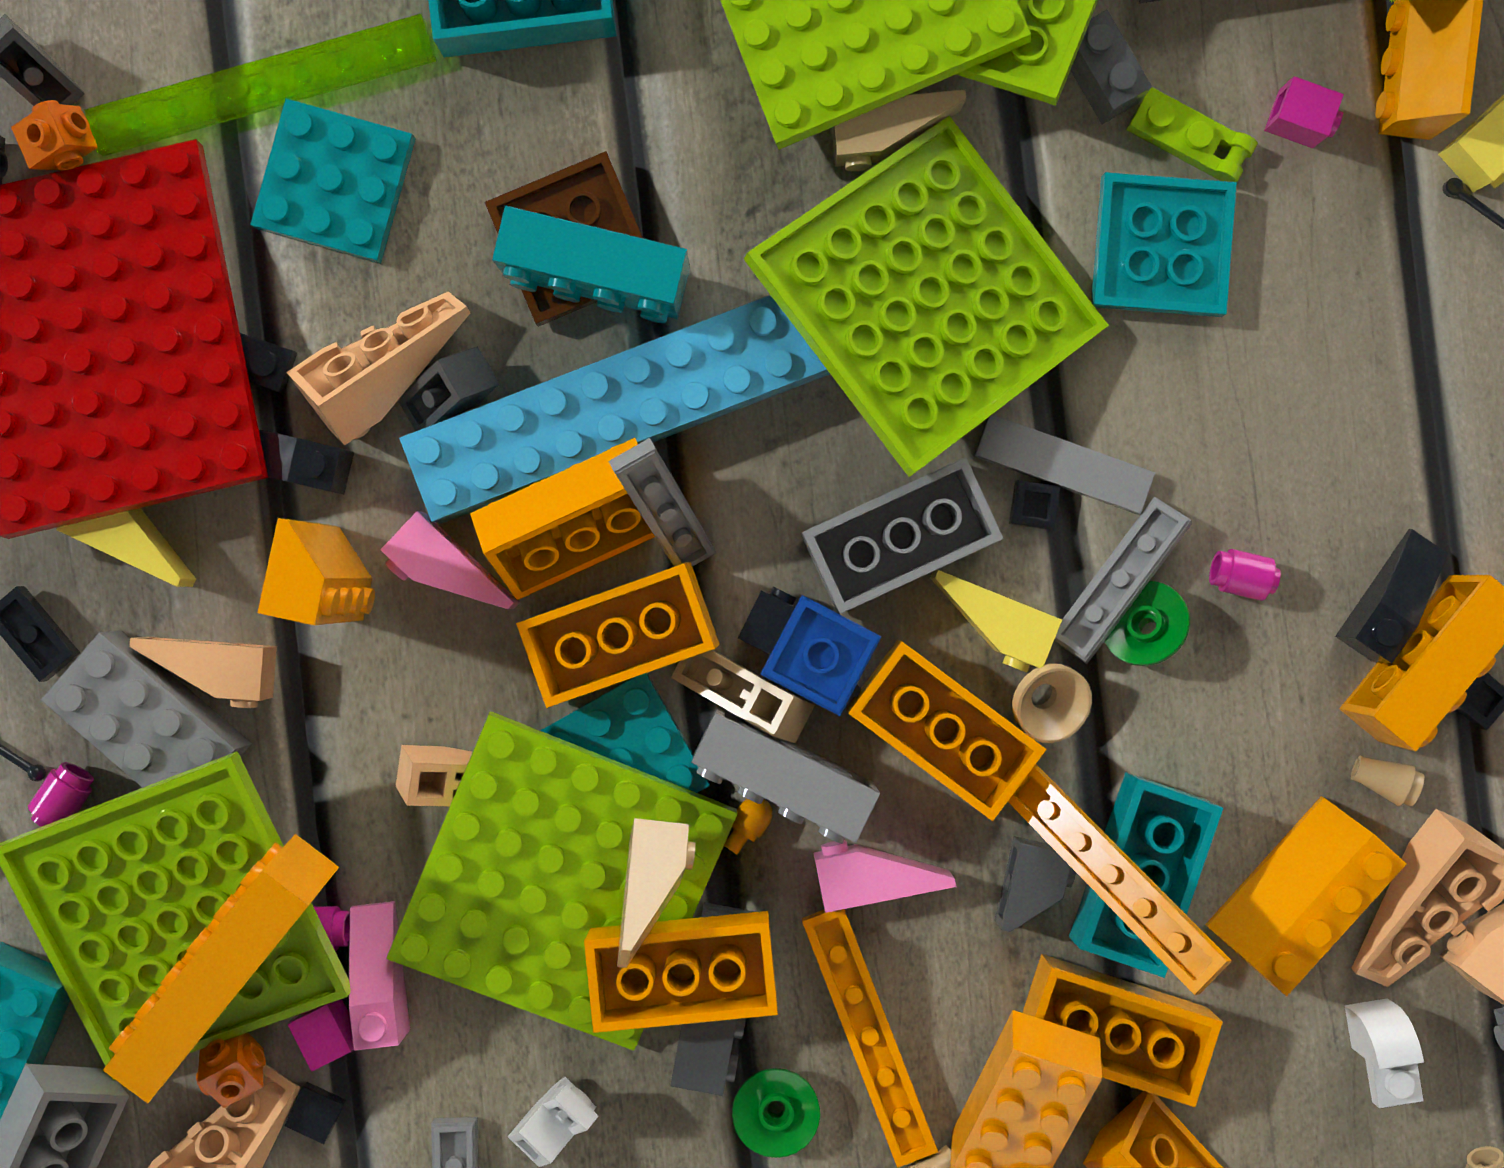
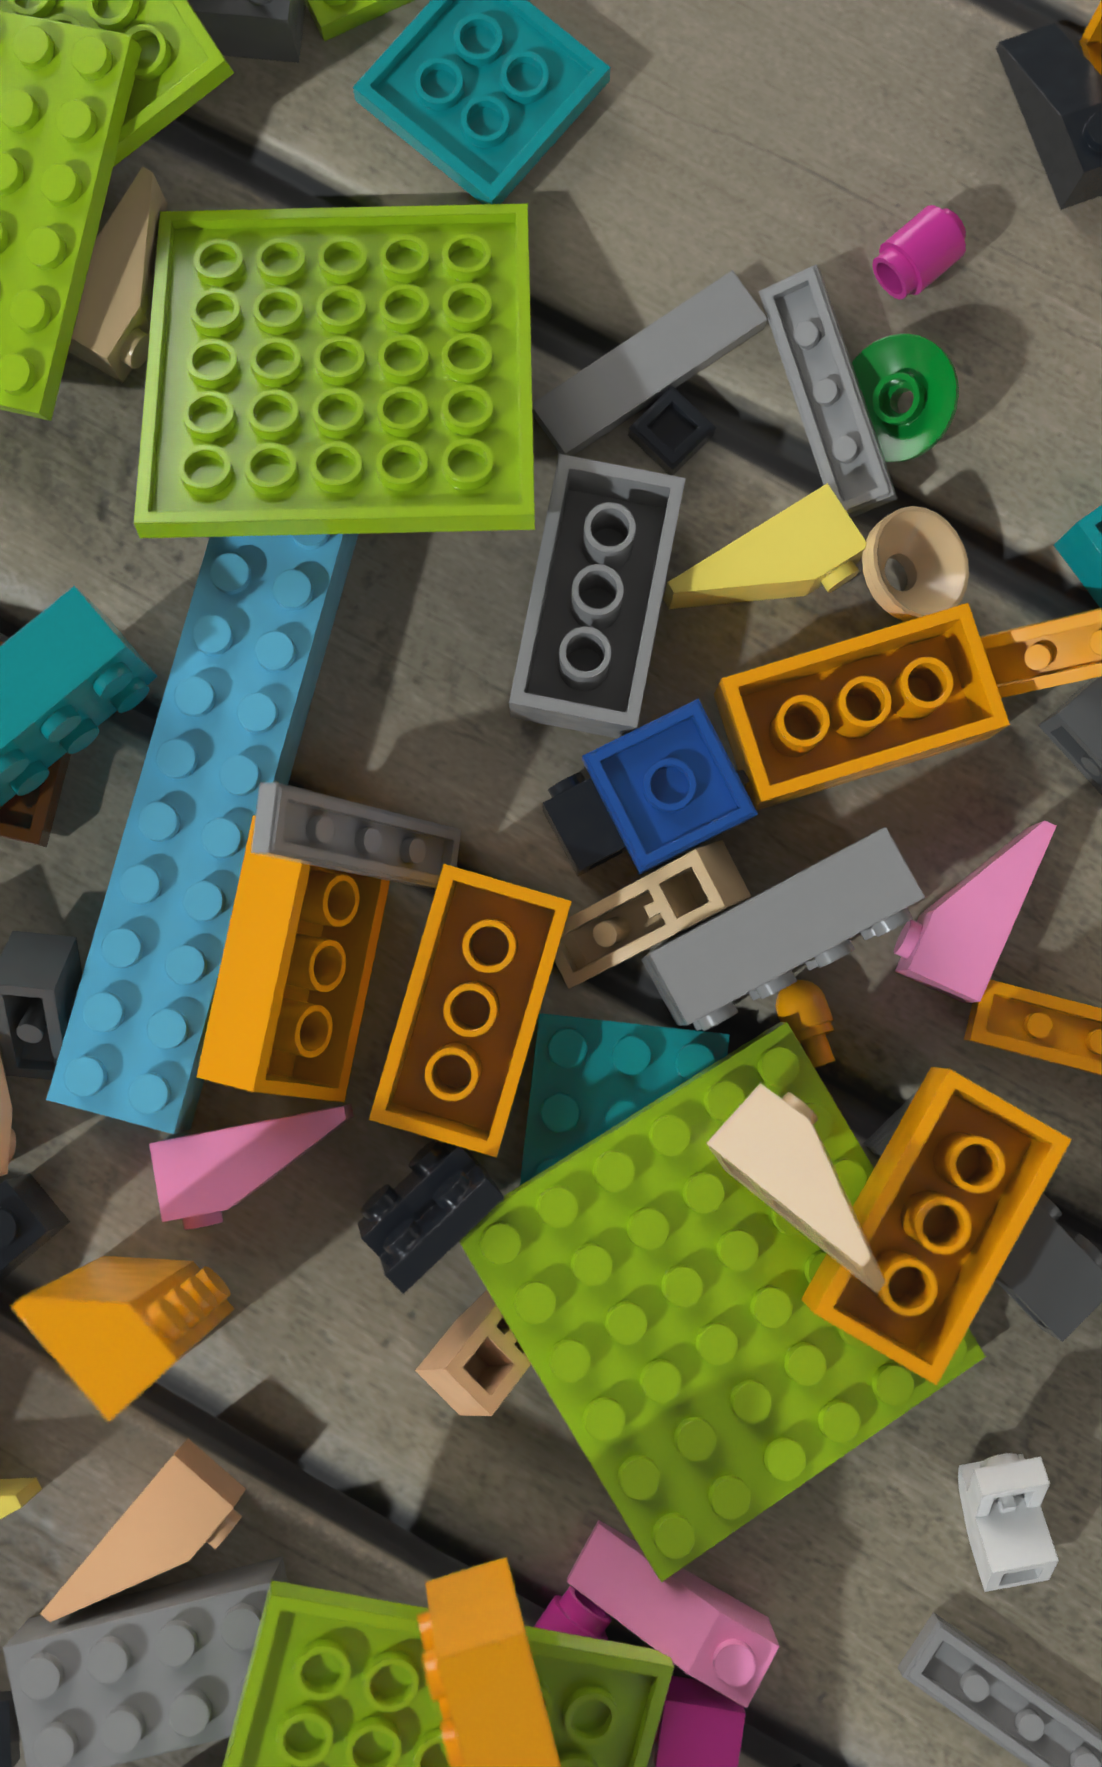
camera: 60 degrees left, 5 degrees down
none -> black plate [357,1139,505,1295]

